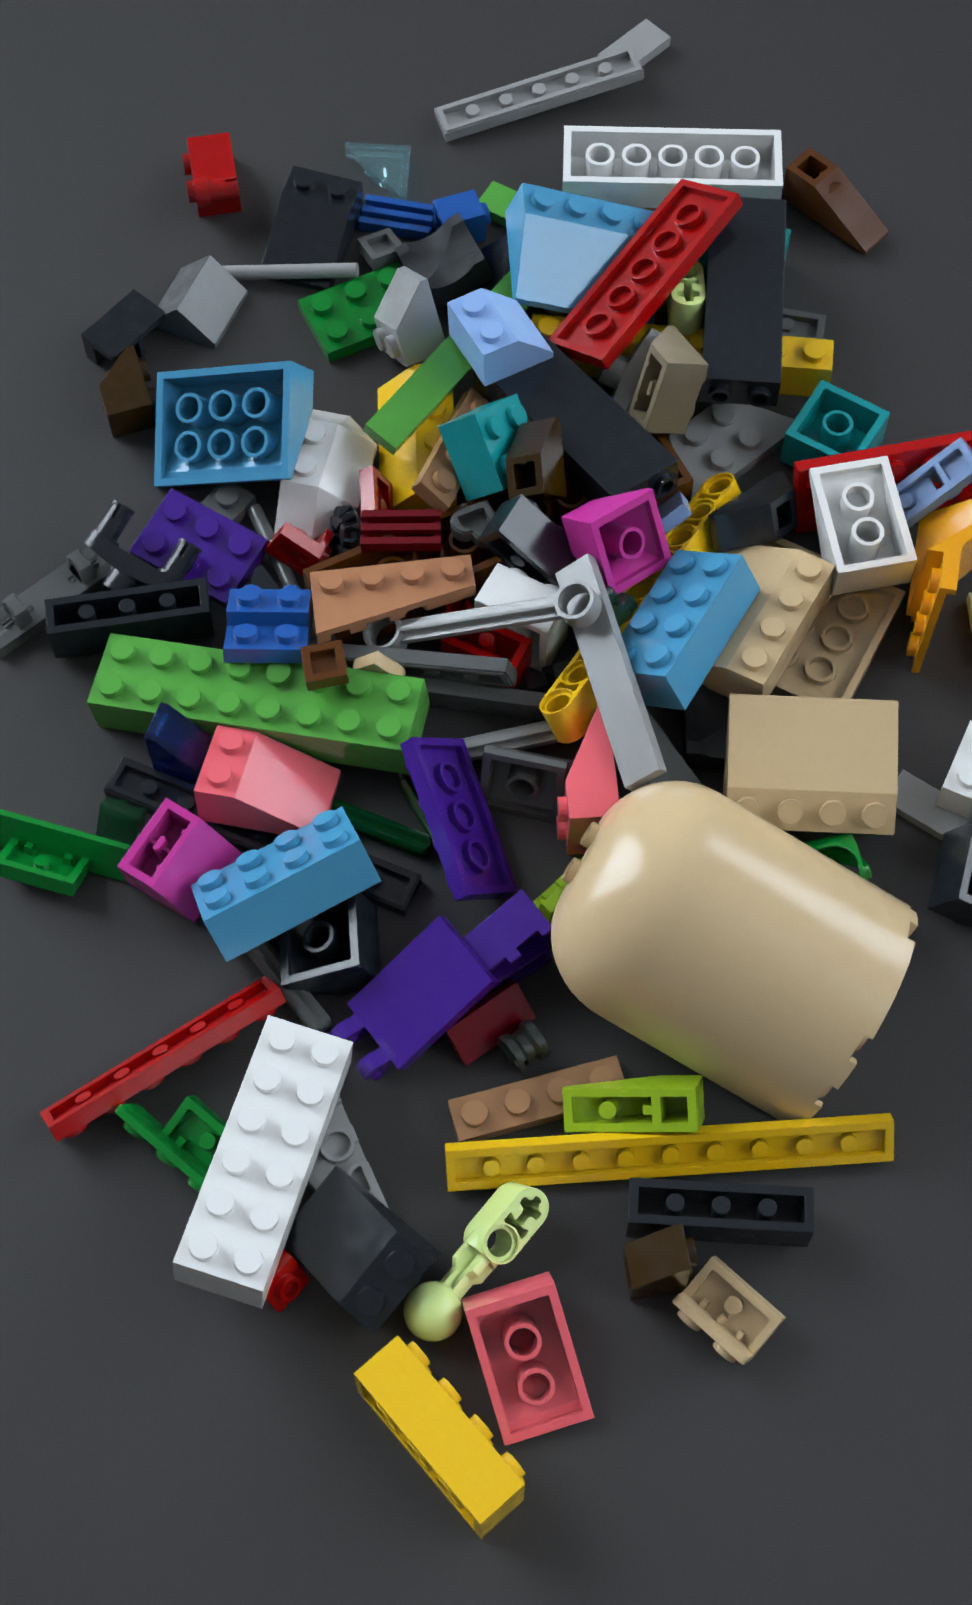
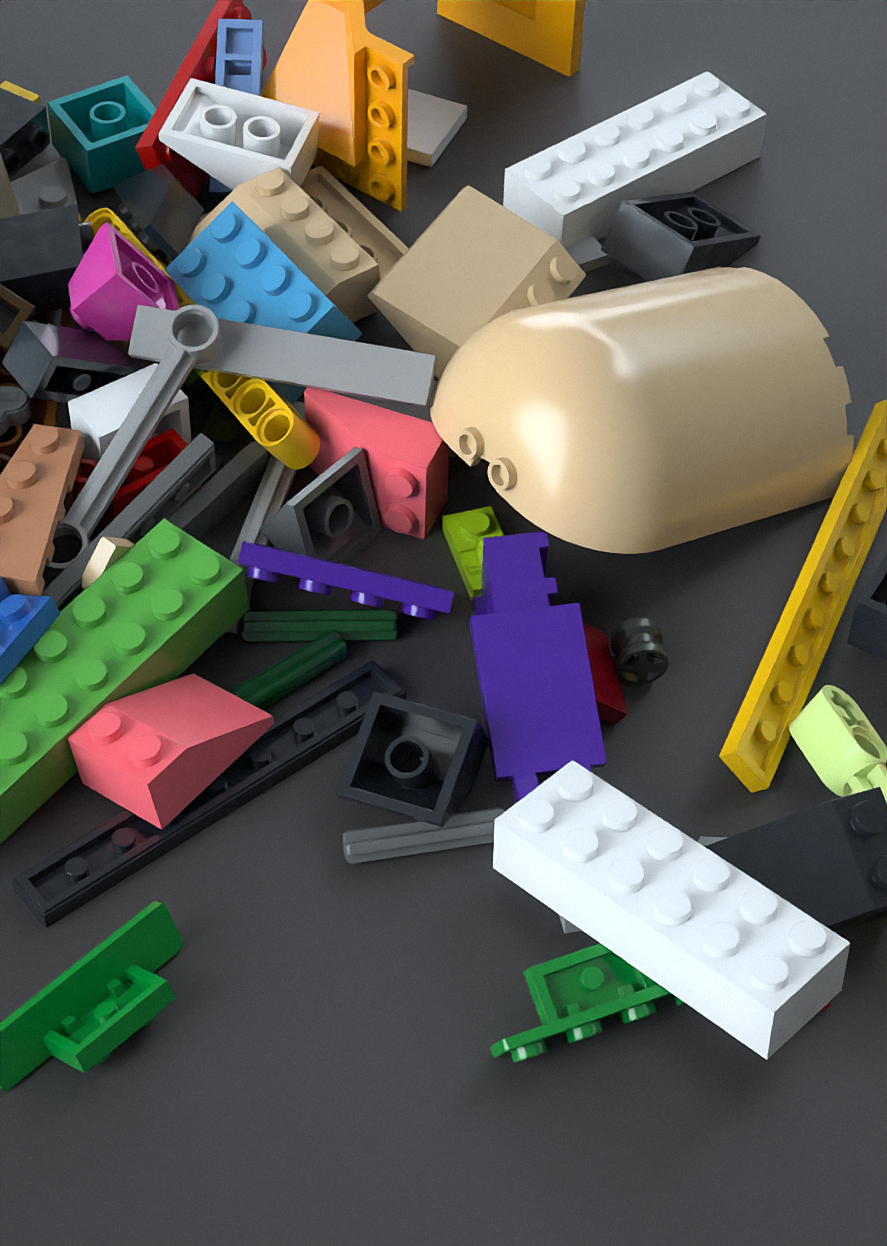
camera: 65 degrees left, 15 degrees down
red plate [39,975,287,1142] -> none
clear green tile [96,796,147,846] -> none
dark pink slope [117,798,242,924] -> none
clear blue slope [144,702,212,785] -> none
dark azure brick [190,807,381,962] -> none
reddish brown plate [300,640,349,691] -> none
medium nougat plate [447,1055,624,1142] -> none
lime slope [562,1075,705,1132] -> none

